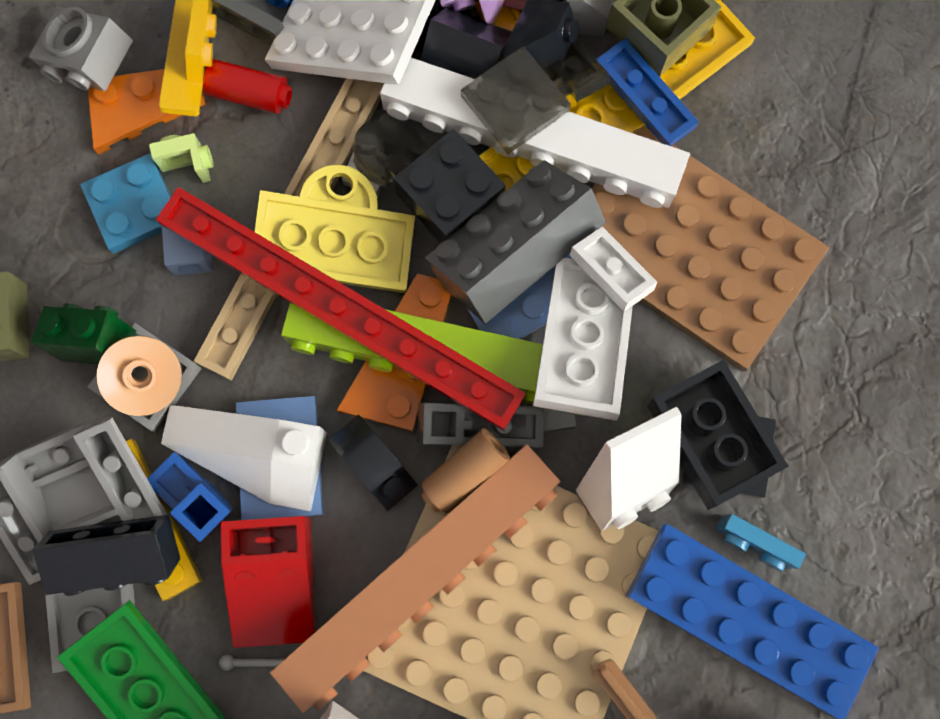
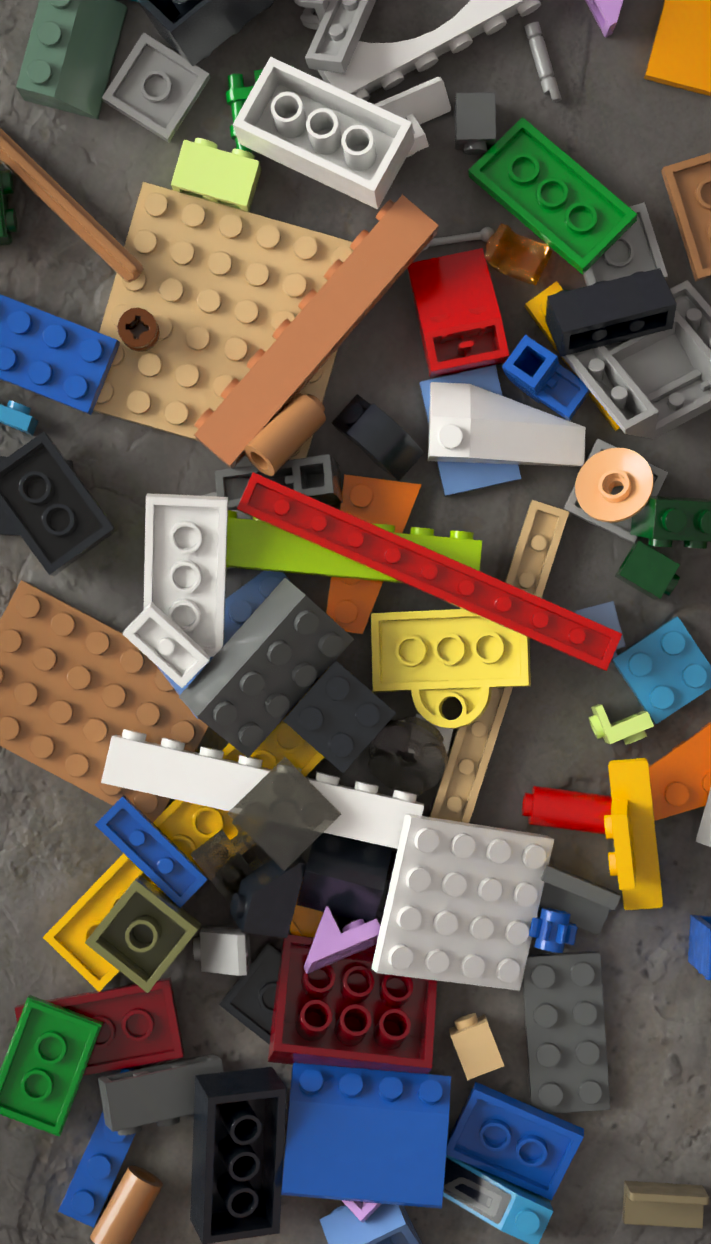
camera: 175 degrees right, 10 degrees up
white slope [576,407,681,531] -> none
none -> reddish brown wheel [117,308,160,352]
none -> clear orange bracket [484,223,553,286]
none -> dark green brick [615,541,680,600]

